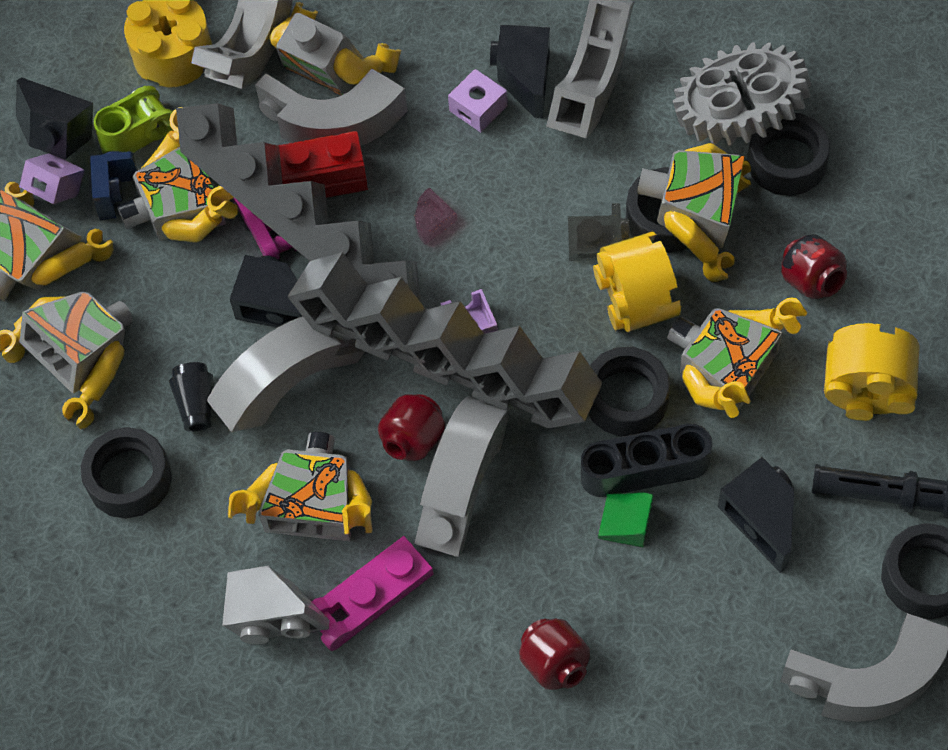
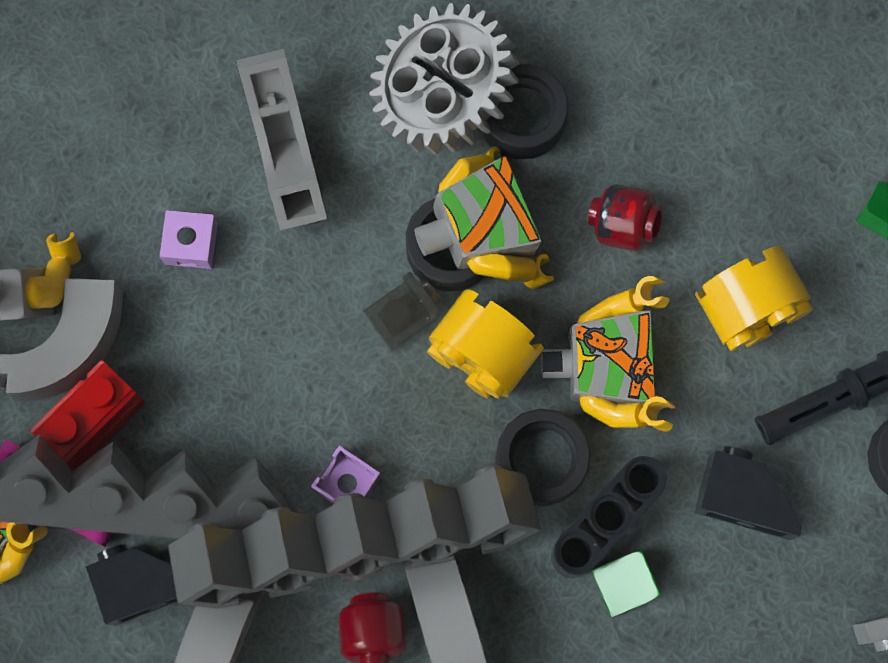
camera: 40 degrees left, 15 degrees up
clear pink tile [415,187,457,245] -> none
black slope [490,25,550,118] -> none

